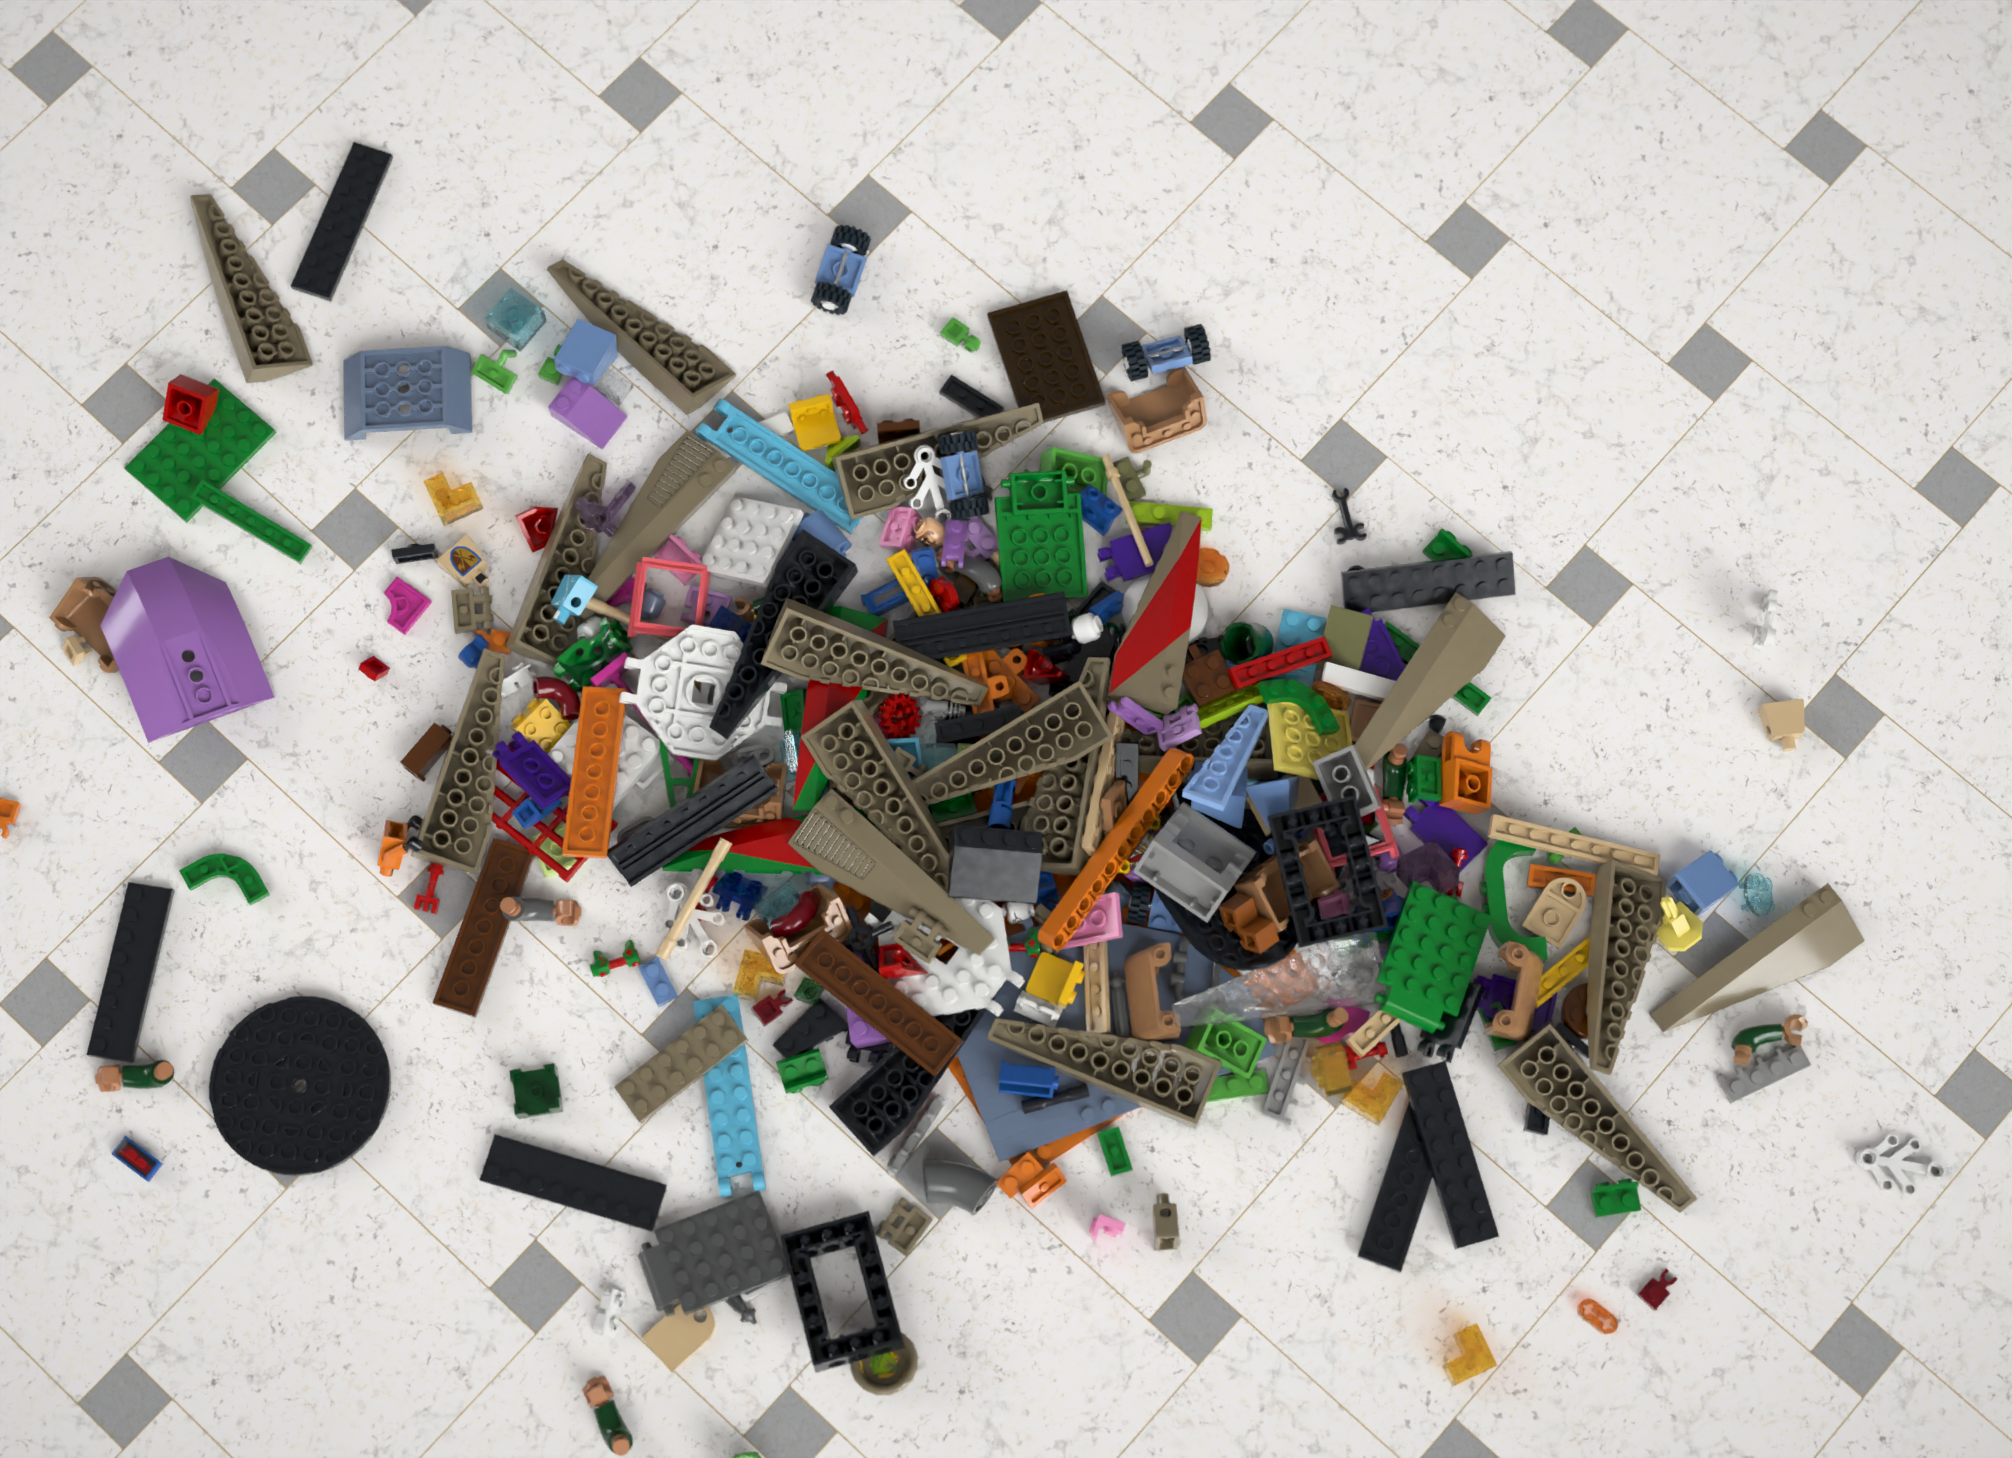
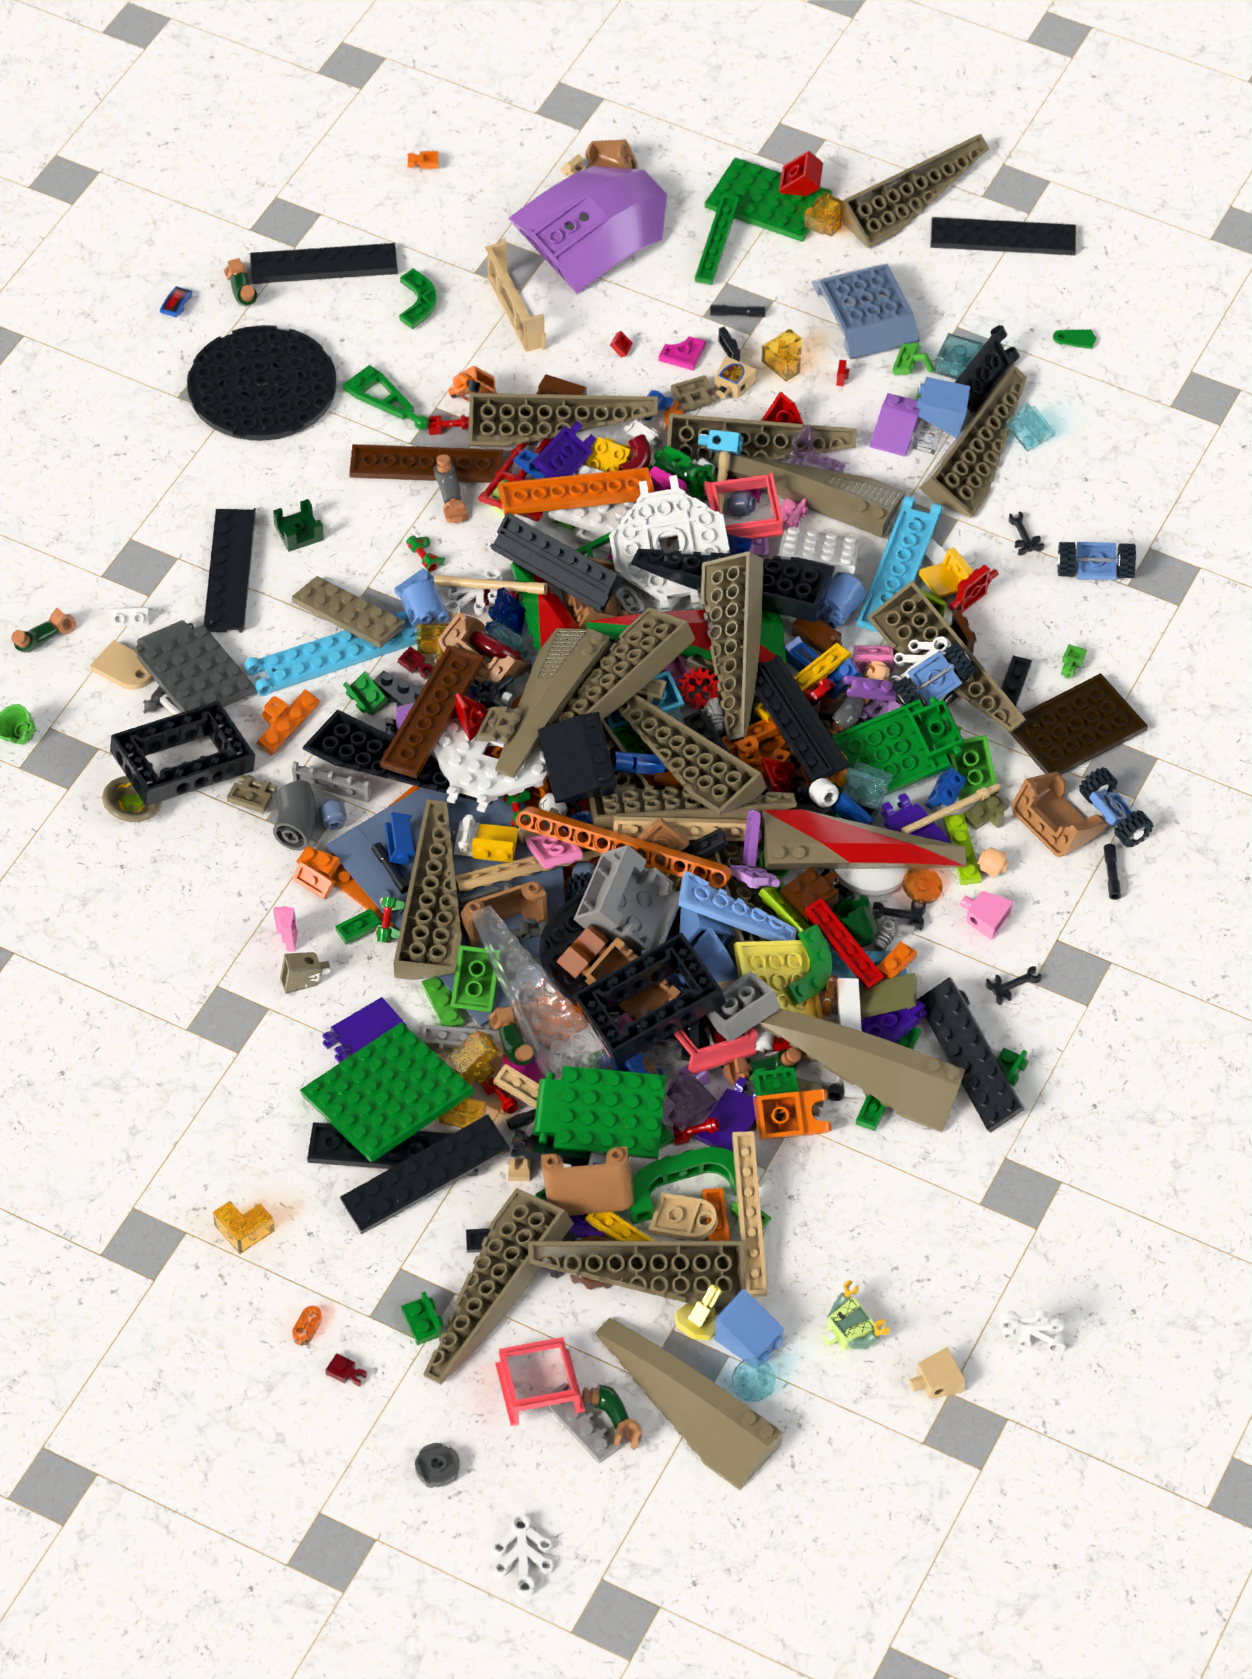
camera: 75 degrees right, 20 degrees down
none -> orange plate [256,689,321,756]
none -> green plate [300,1022,474,1163]
none -> sand blue head [319,799,347,830]
none -> dark purple tile [322,997,406,1063]
none -> green plate [343,365,429,430]
none -> green piece [375,896,406,943]
none -> medium blue cylinder [401,581,449,636]
none -> dark grey plate [415,1443,460,1488]
none -> tan piece [485,239,546,352]
none -> coral piece [495,1337,585,1426]
none -> tan tile [508,1158,530,1181]
none -> black piece [710,304,765,317]
none -> reddish brown brick [792,618,842,654]
none -> clear yellow brick [804,192,843,237]
none -> torso [822,1280,890,1350]
none -> red plate [836,360,850,387]
none -> clear light blue bracket [842,762,893,810]
none -> light grey piece [872,917,915,951]
none -> black bar [873,901,926,930]
none -> orange plate [877,941,917,979]
none -> black hinge [955,325,1020,413]
none -> bright pink torso [960,891,1013,940]
none -> light nougat head [977,847,1009,877]
none -> clear light blue bracket [1005,403,1056,451]
none -> black bar [1008,511,1044,556]
none -> green piece [1053,329,1097,349]
none -> black piece [1103,844,1121,900]

